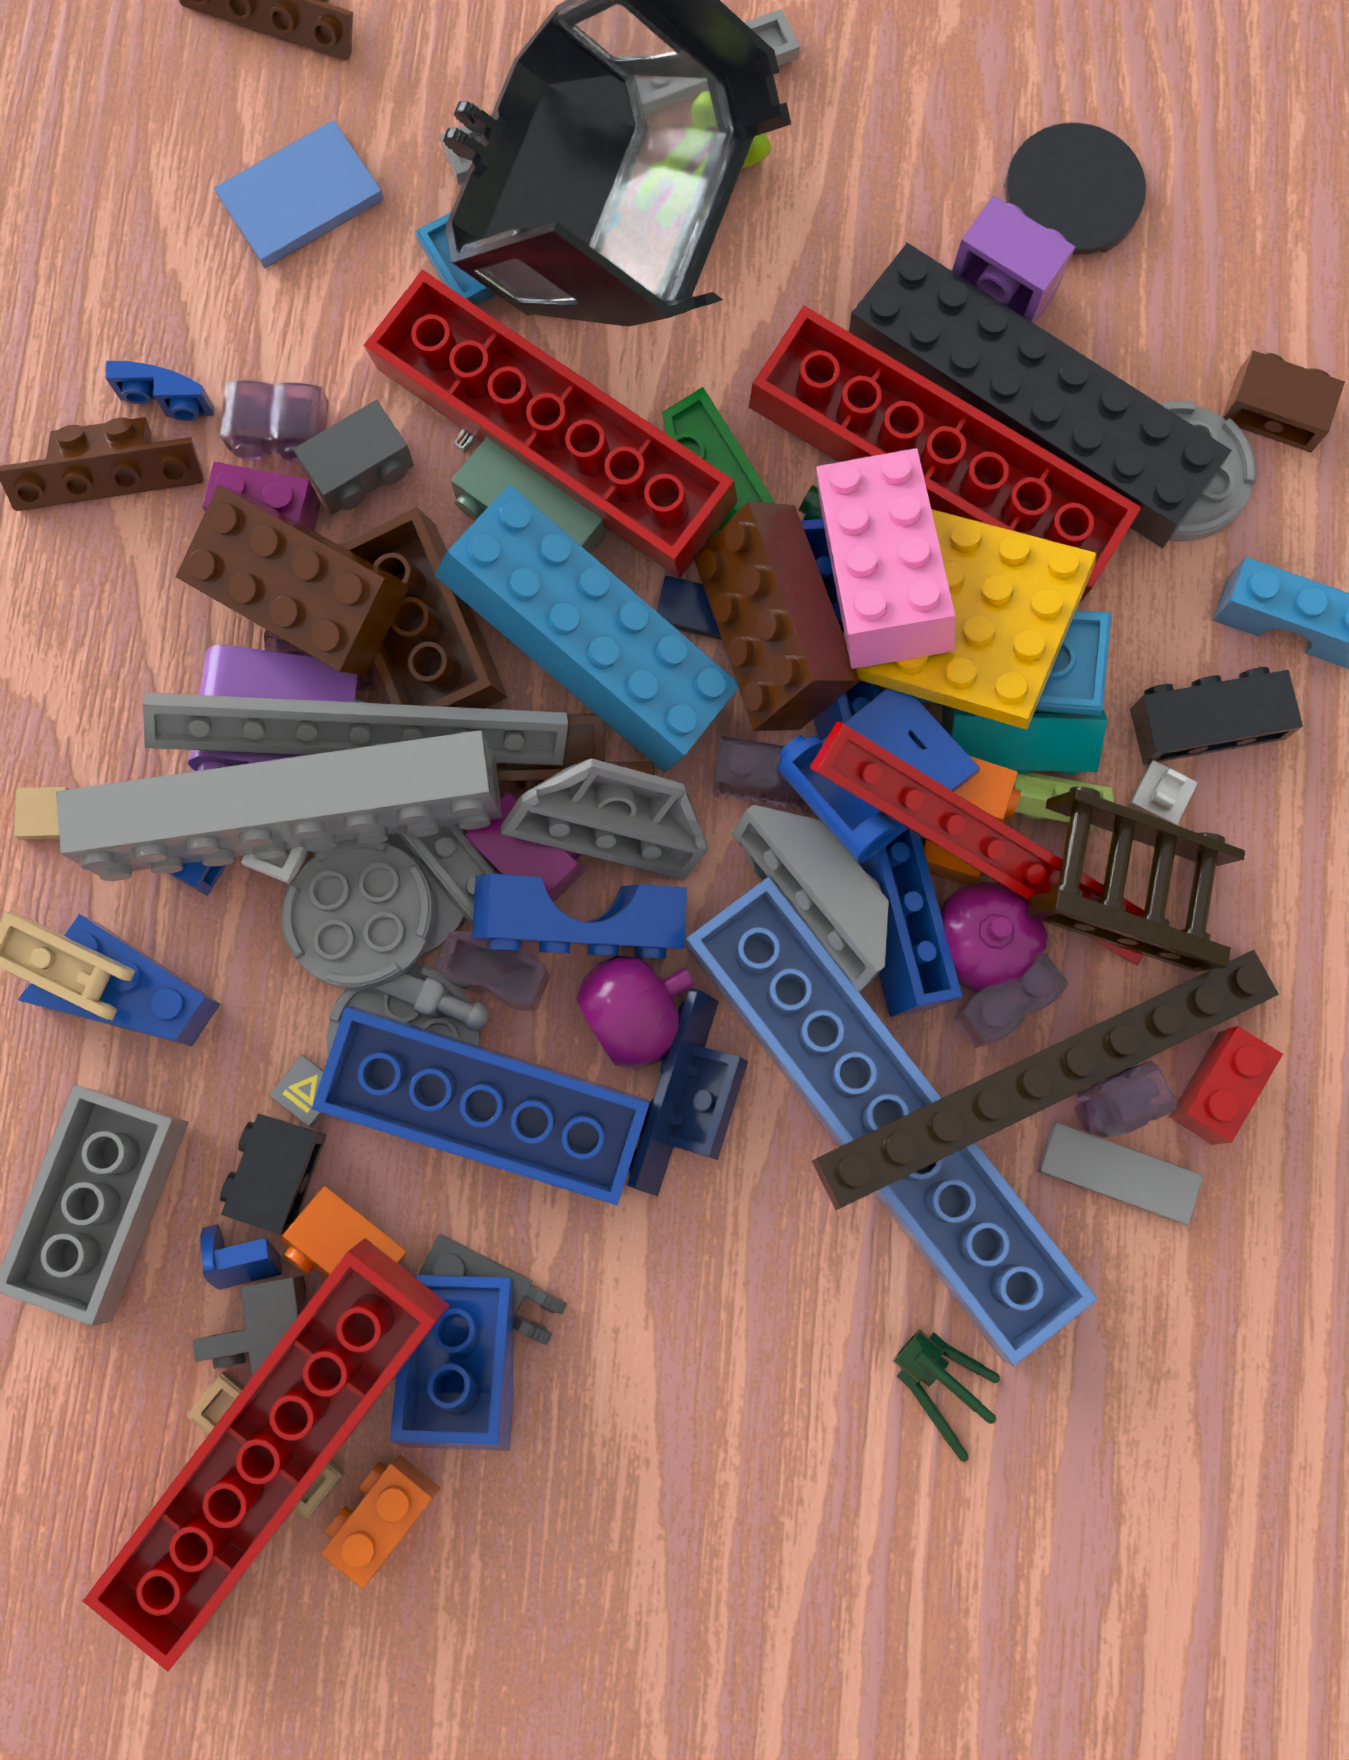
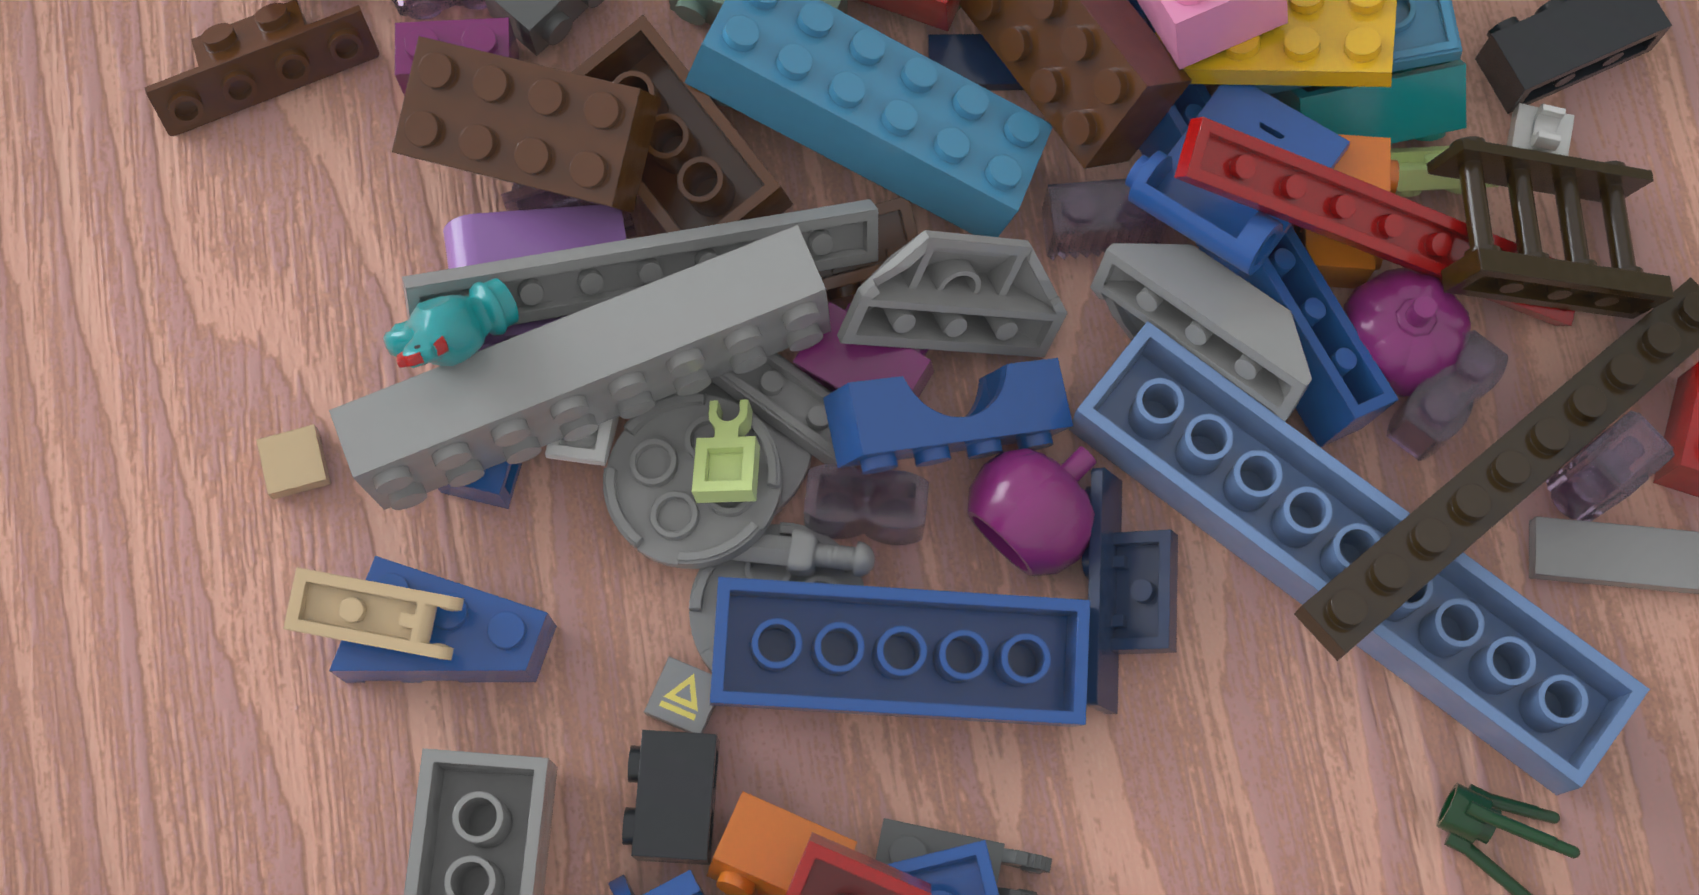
camera: 15 degrees left, 5 degrees down
none -> teal animal [383,278,519,368]
none -> yellowish green plate [692,399,760,503]

